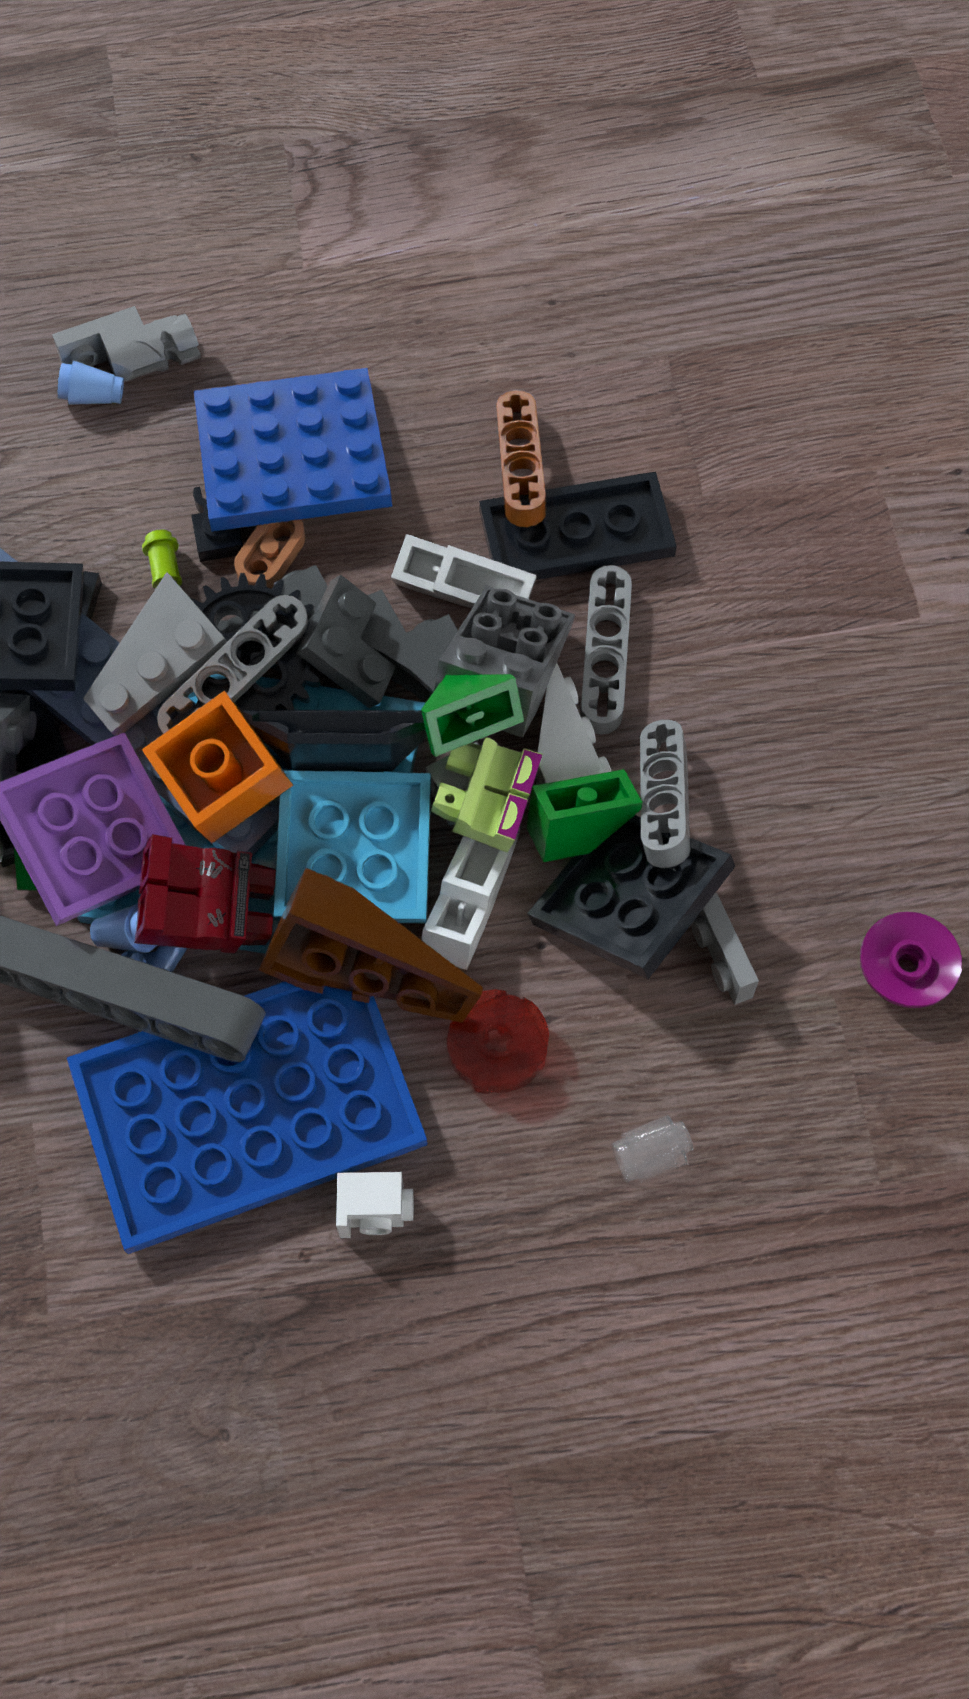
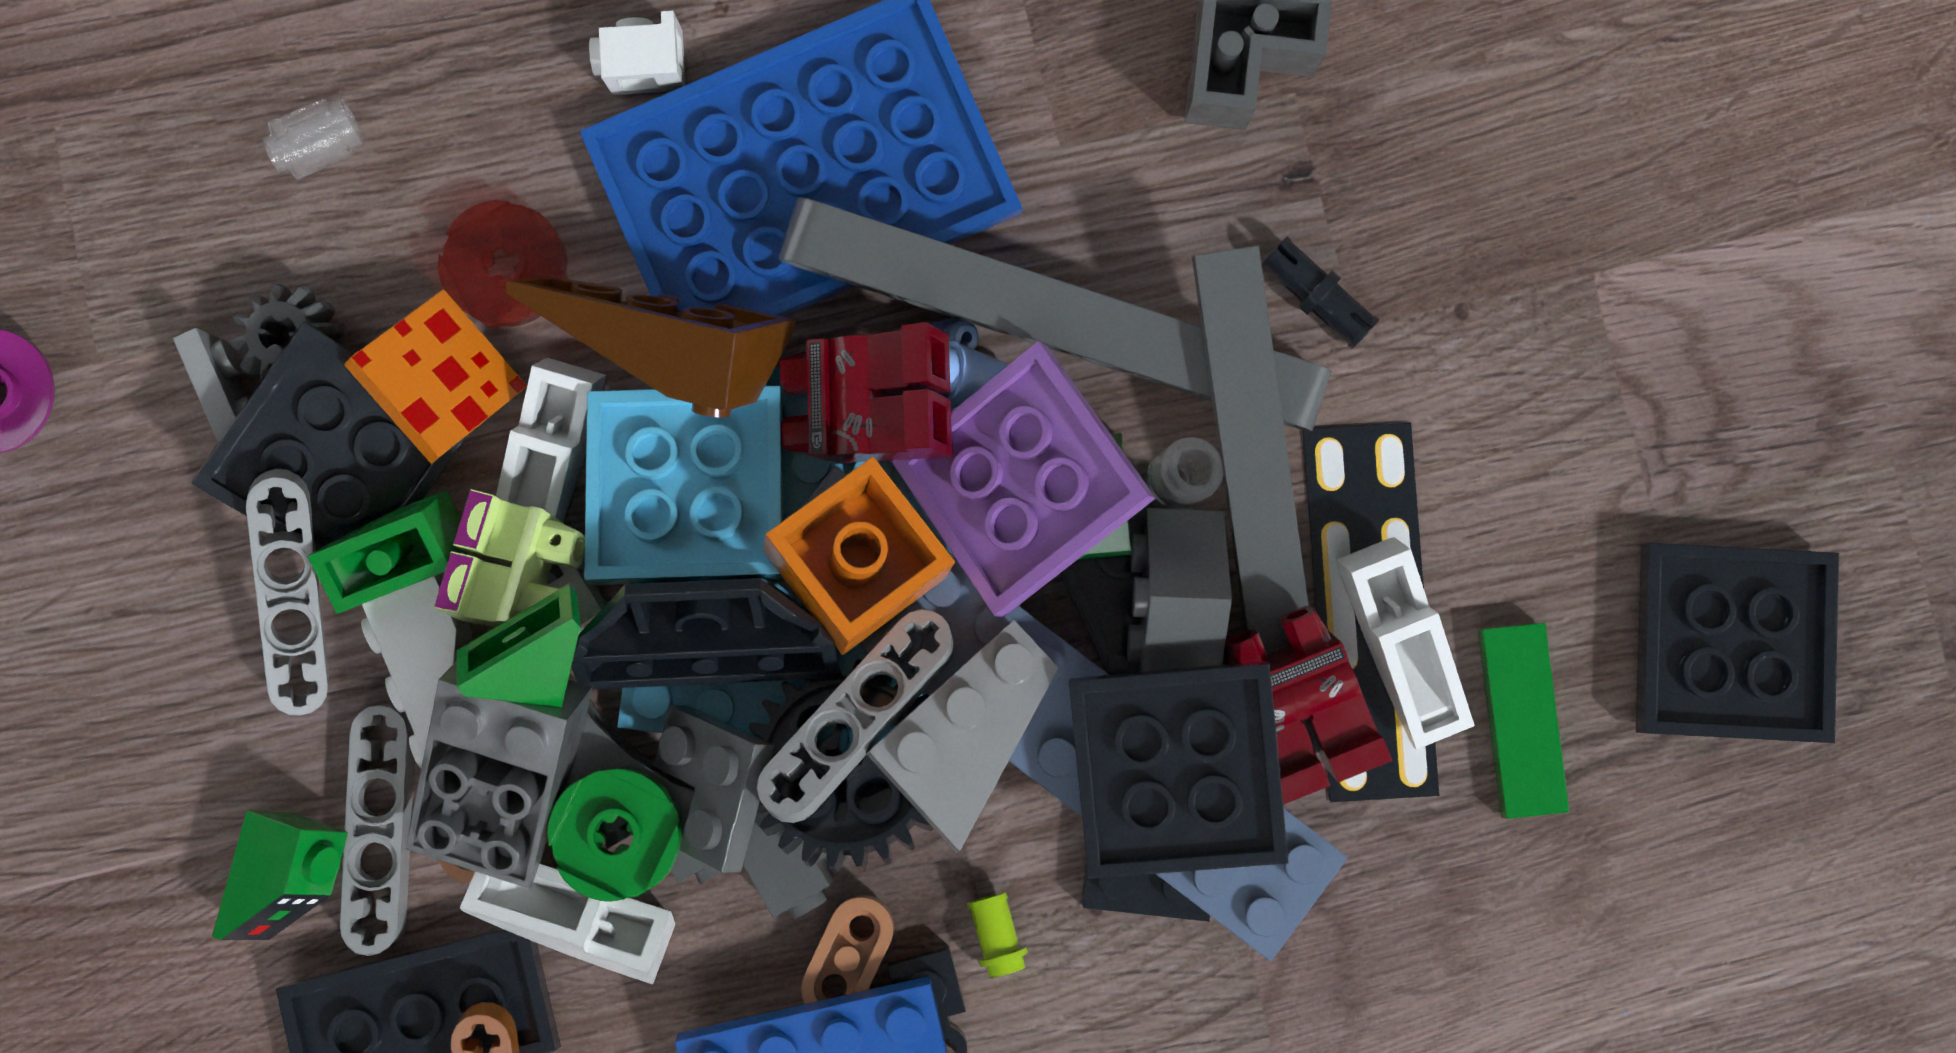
camera: 175 degrees right, 20 degrees up
none -> green slope [212,810,348,940]
none -> dark grey gear [229,284,346,381]
none -> orange tile [344,289,527,464]
none -> green plate [547,767,683,902]

